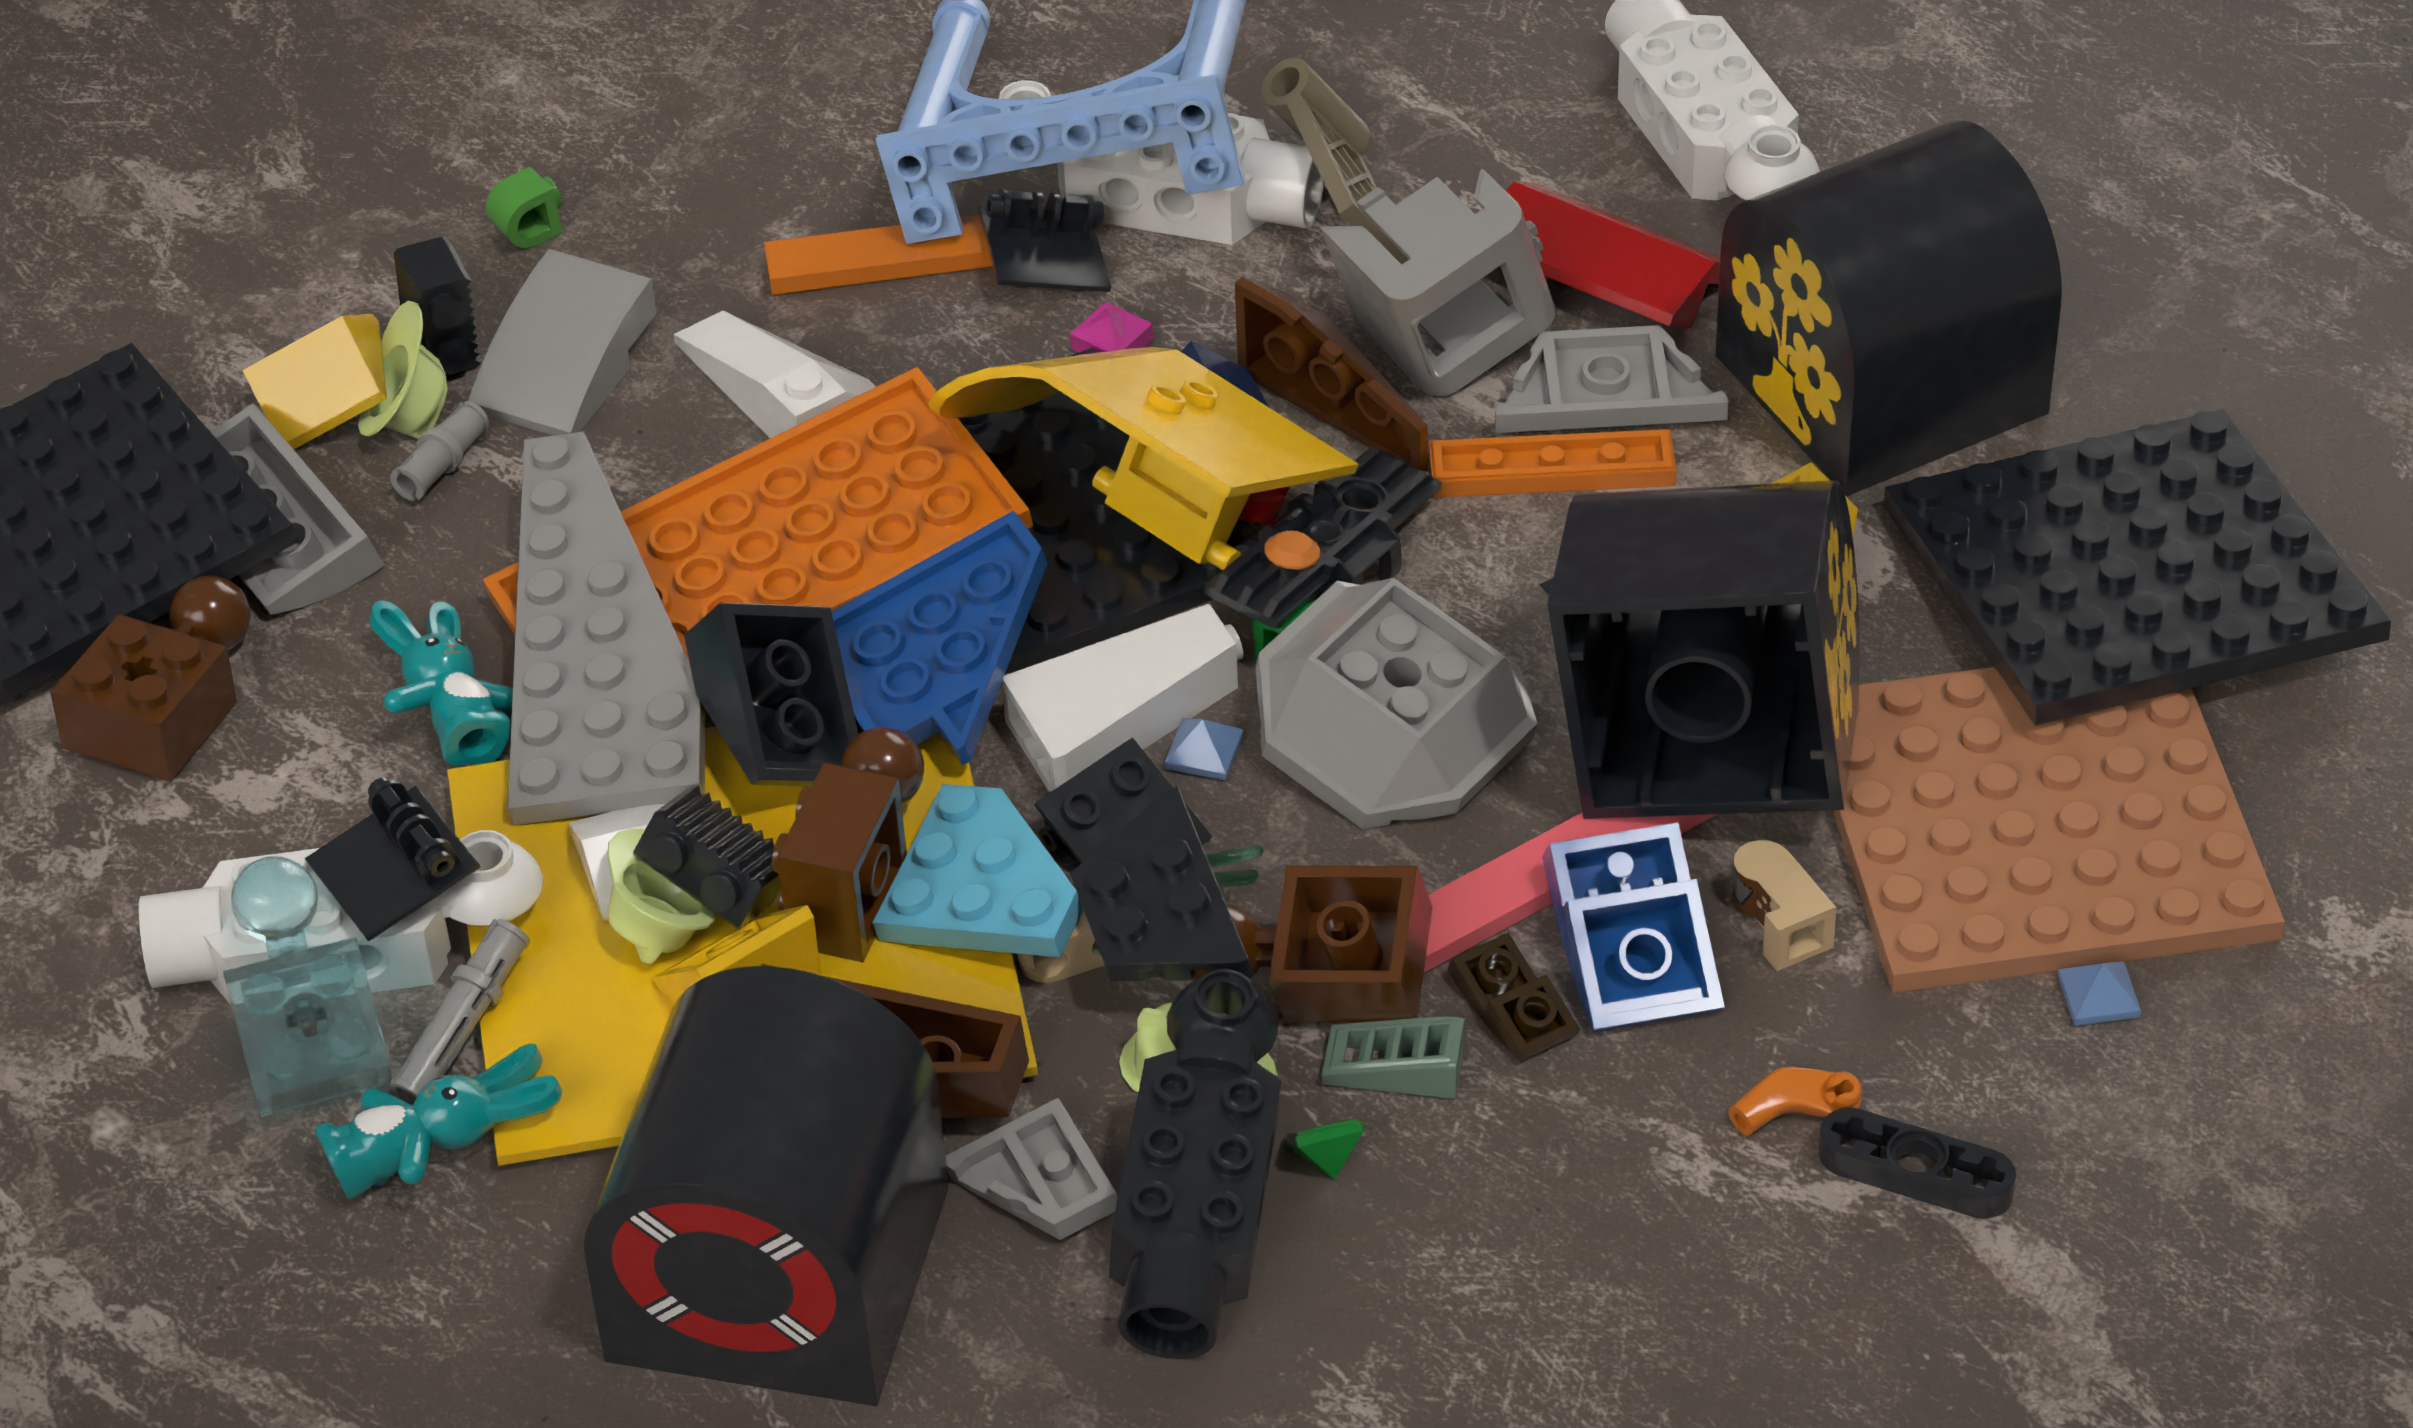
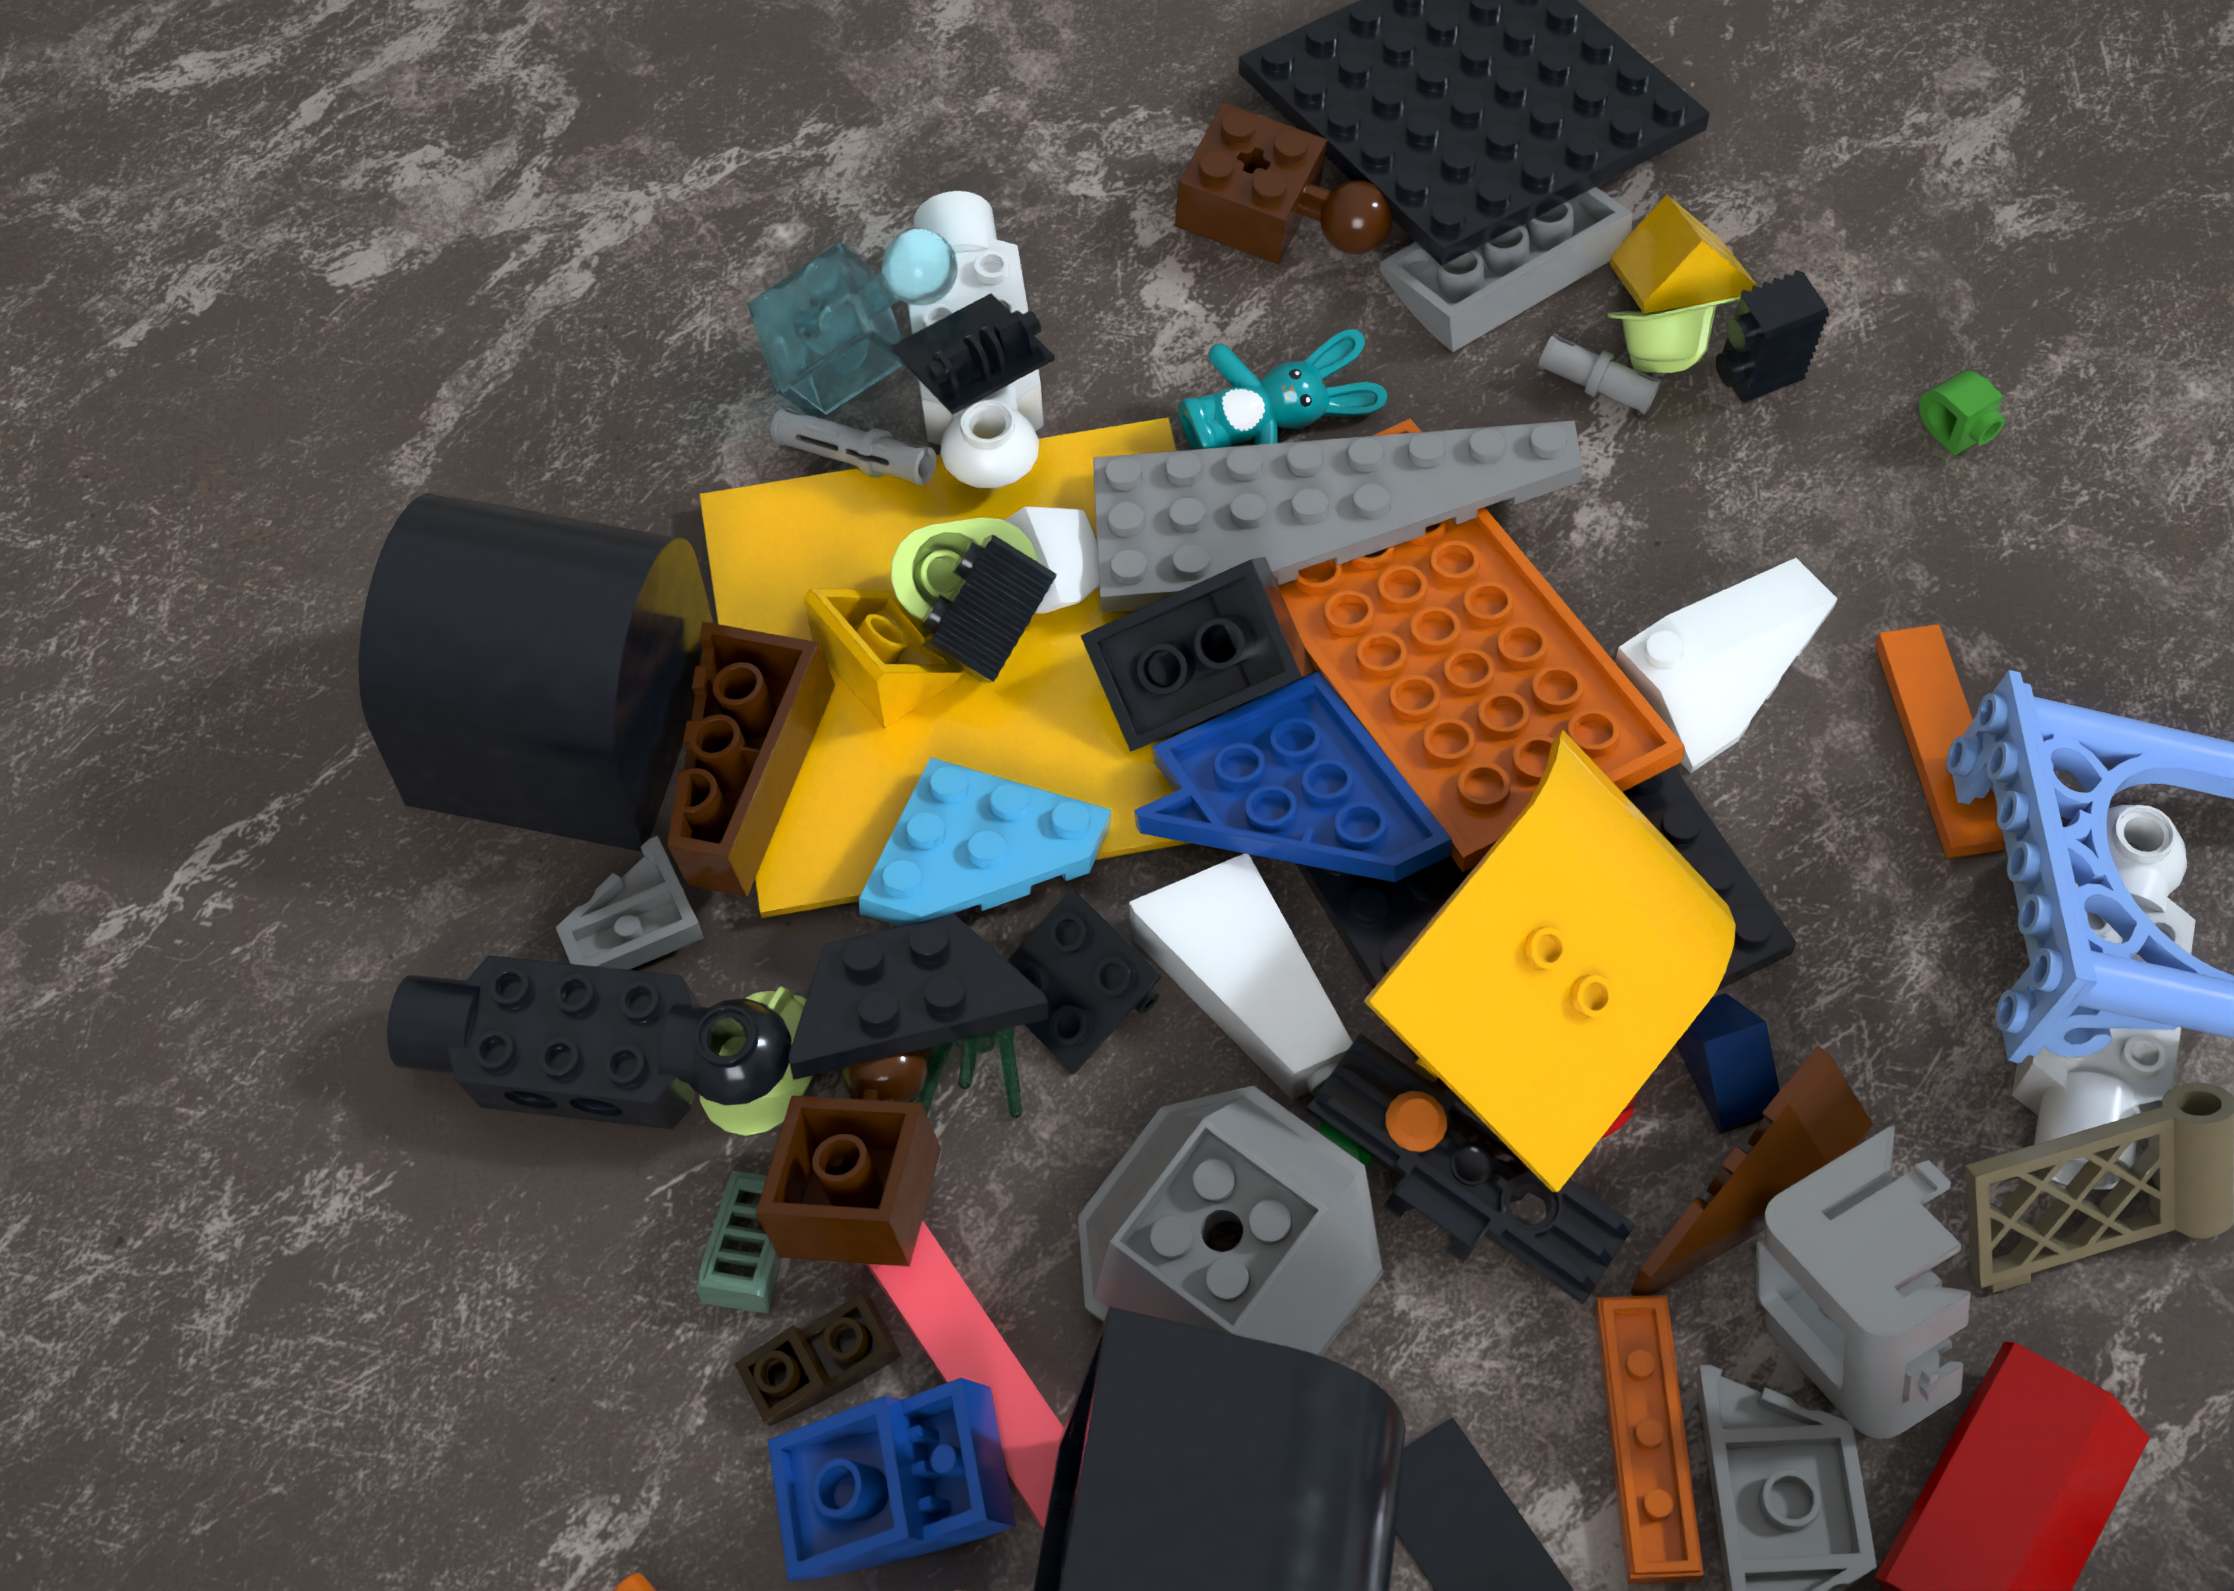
camera: 90 degrees right, 15 degrees up
teal animal [314,1044,562,1200] -> none
light grey slope [468,249,657,436] -> none
reddish brown brick [772,727,924,962] -> none
black hinge [978,189,1112,292] -> none
dark pink tile [1070,302,1154,353] -> none
medium blue slope [1164,718,1244,781] -> none
green slope [1284,1118,1364,1180] -> none

